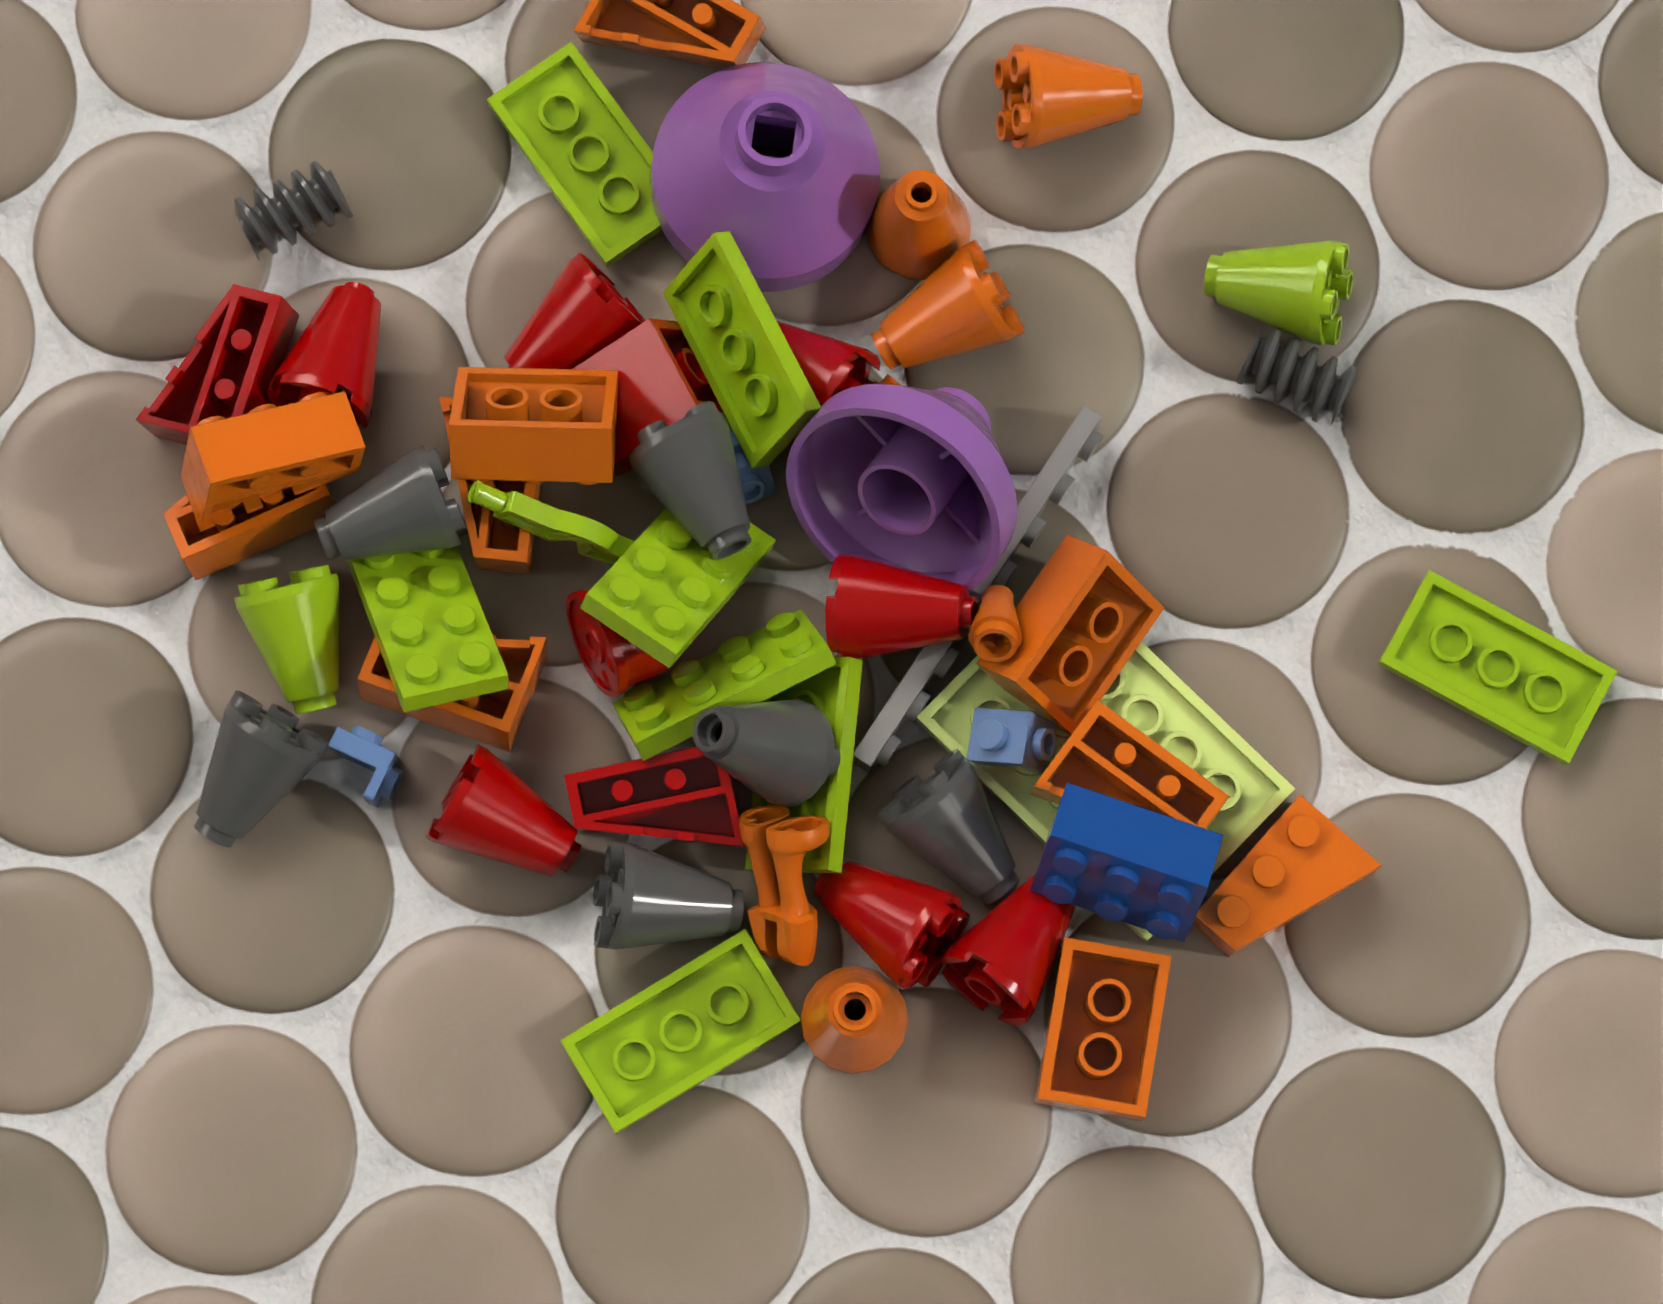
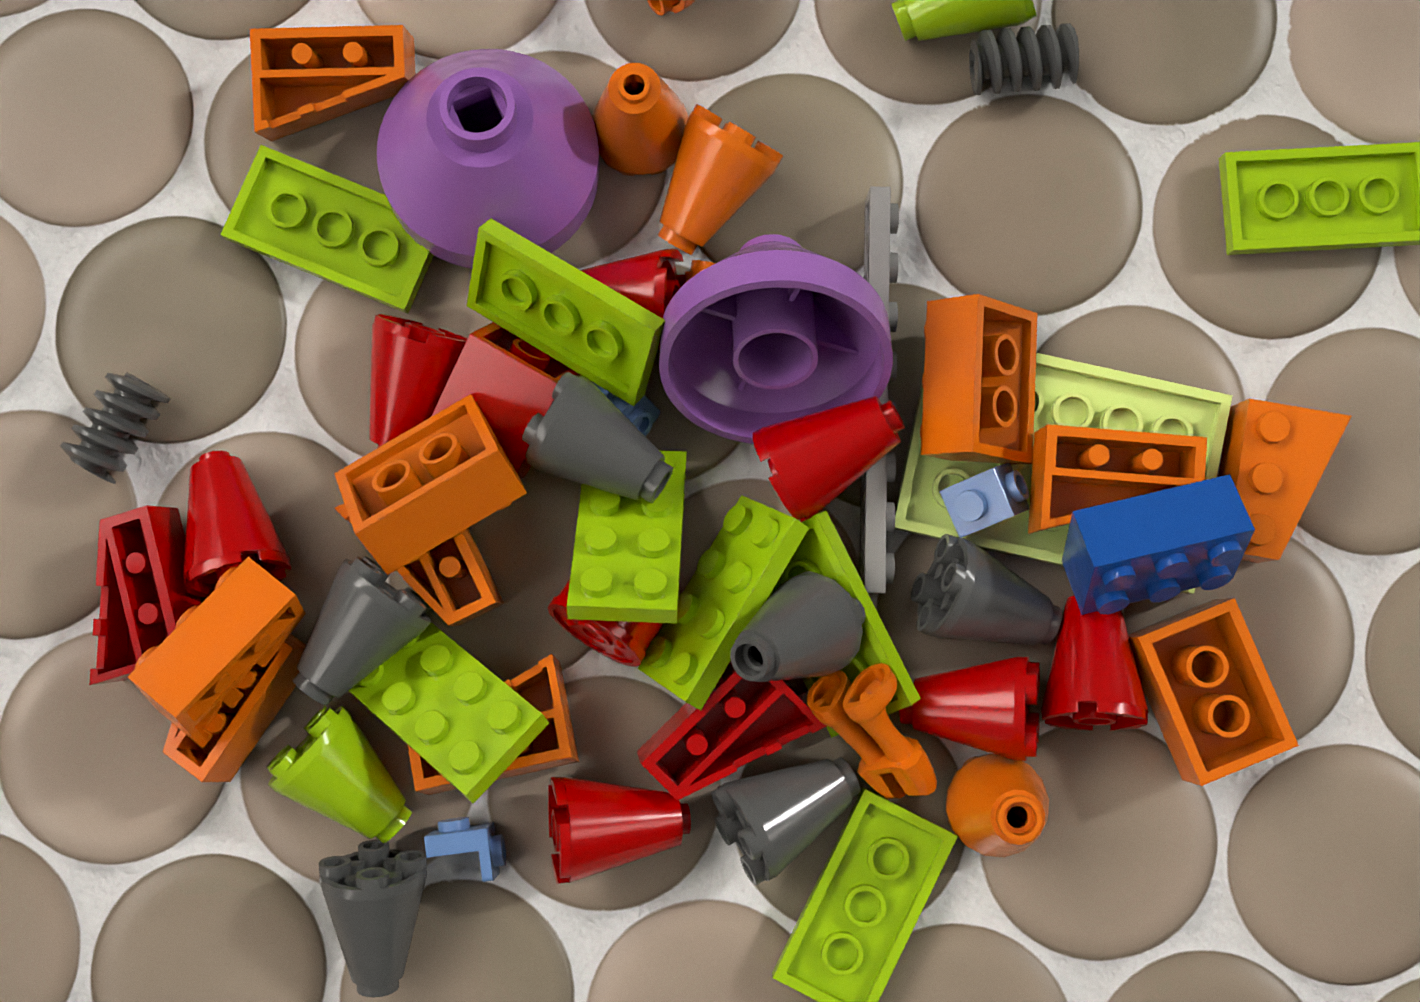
camera: 30 degrees left, 5 degrees up
lime piece [468,480,635,566] -> none
orange cone [968,585,1023,662] -> none

